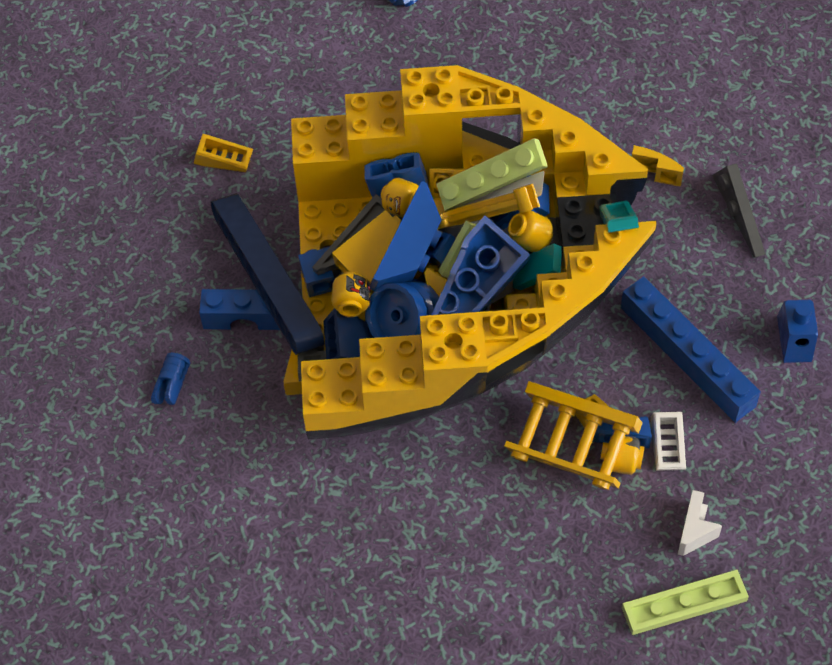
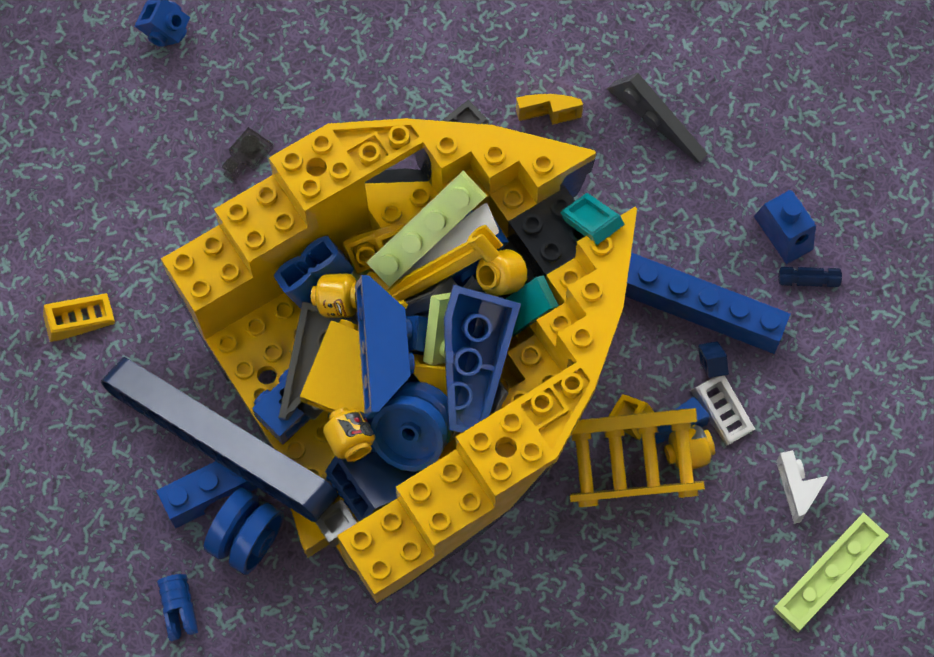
camera: 30 degrees left, 10 degrees up
none -> blue wheel [203,487,284,575]
none -> dark blue piece [698,341,729,378]
none -> dark blue axle [778,267,842,287]

